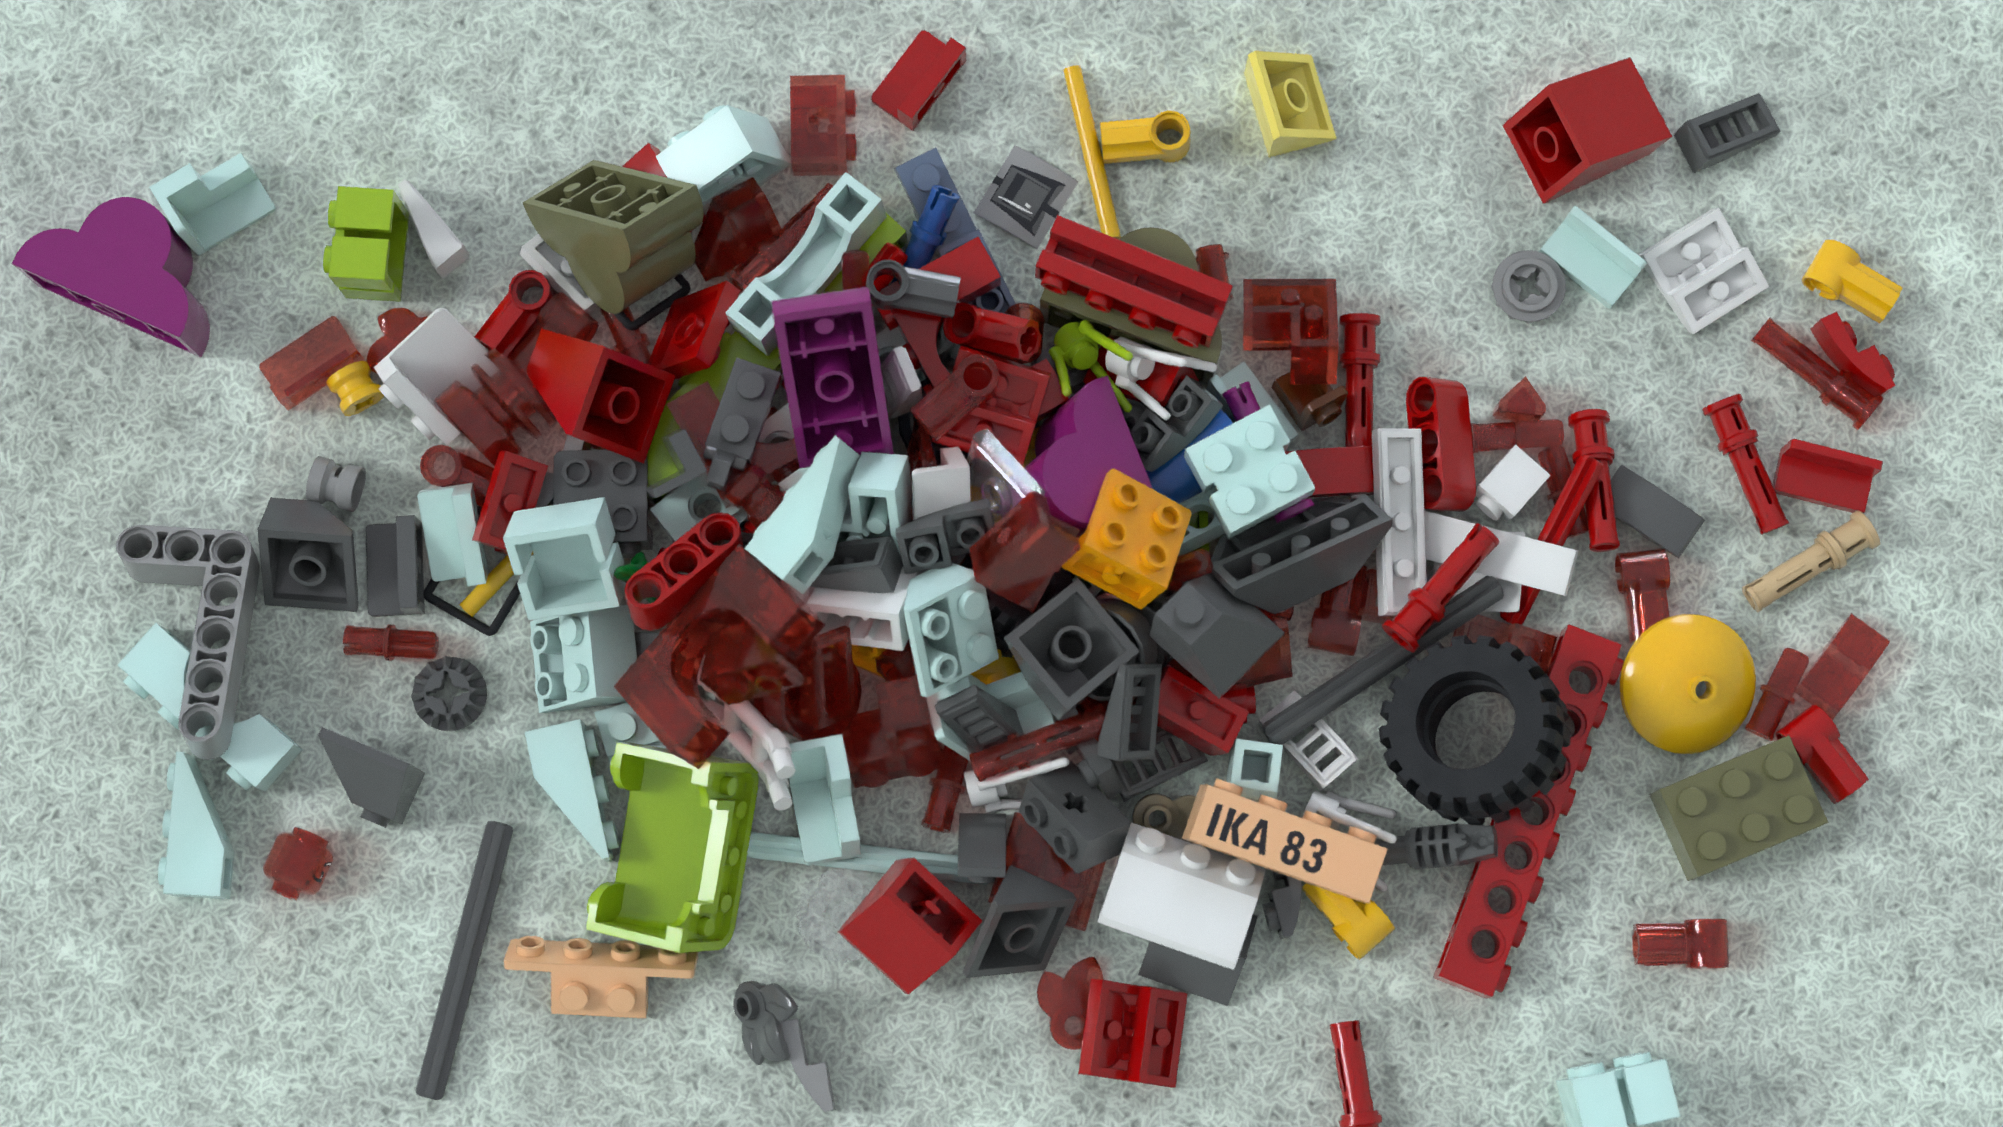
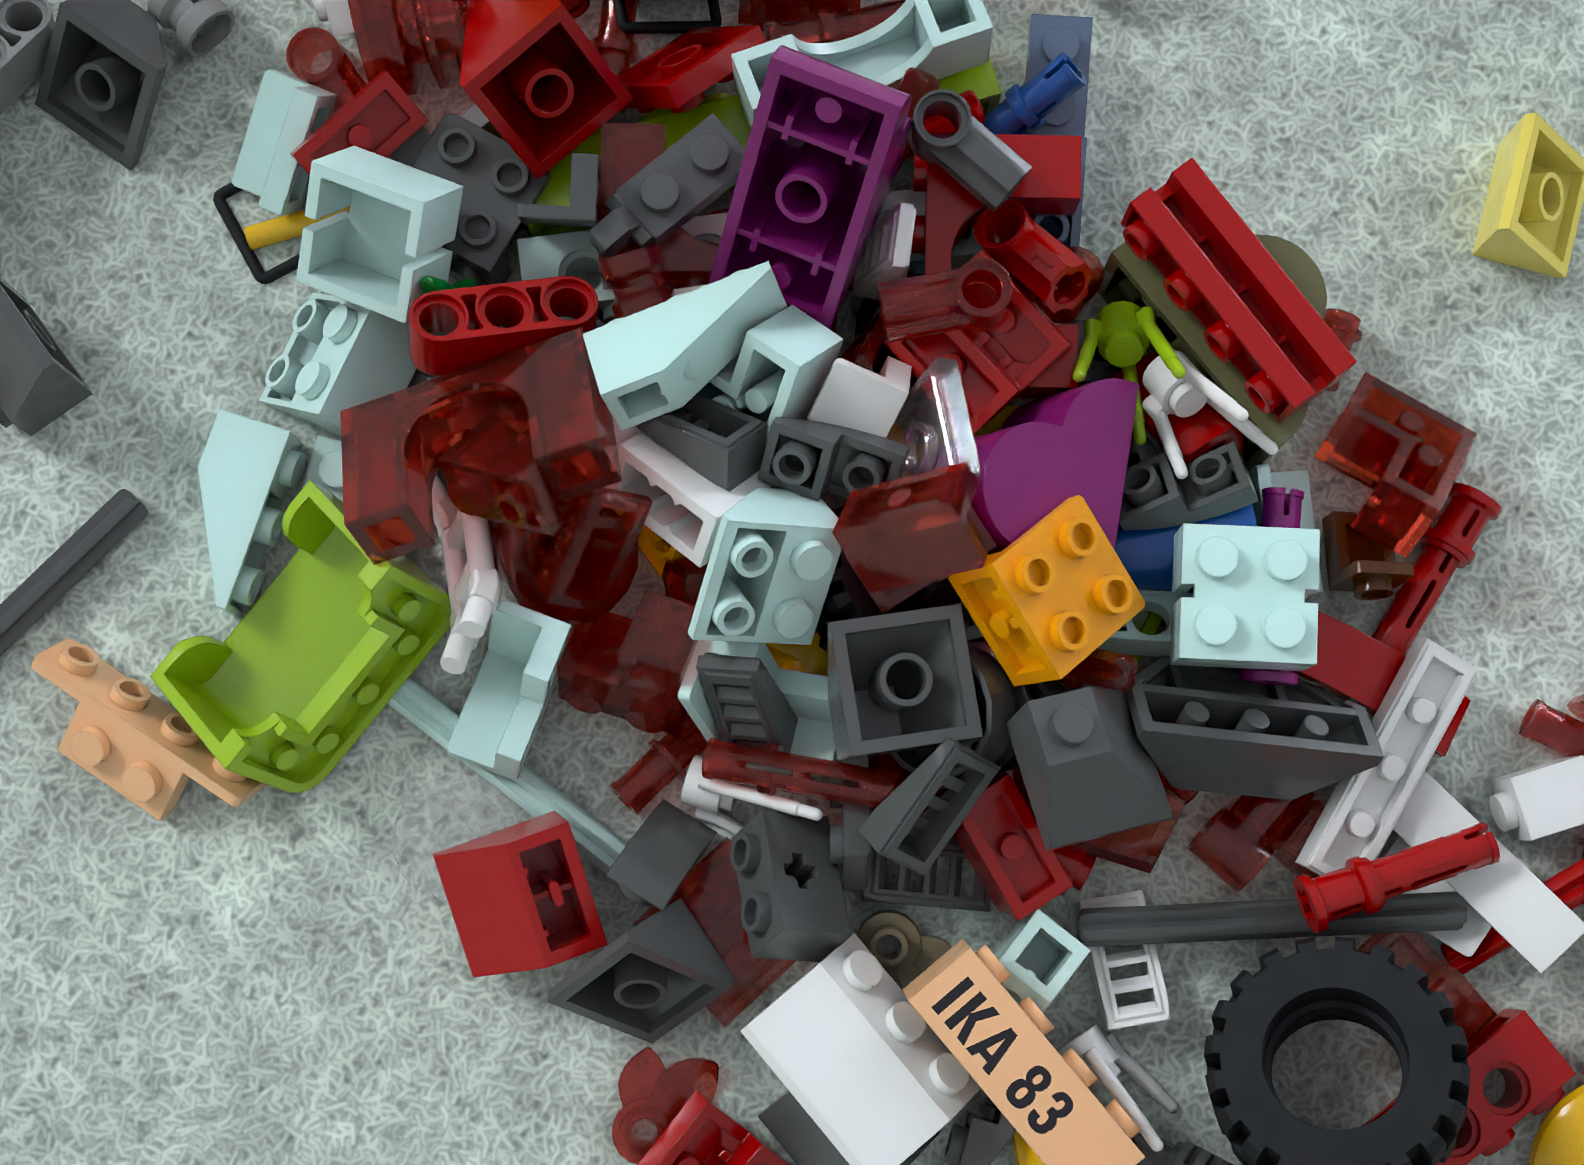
camera: 30 degrees right, 0 degrees up
clear red axle [343,624,439,661] -> none
dark grey panel [366,515,425,617] -> none
dark grey gear [411,656,487,731] -> none
dark grey plate [733,981,798,1065] -> none
light grey slope [780,1018,836,1112] -> none
sticker [973,145,1079,249] -> none
yellow bar [1063,65,1121,239] -> none
yellow piece [1100,110,1190,164] -> none
red beam [1406,377,1476,512] -> none

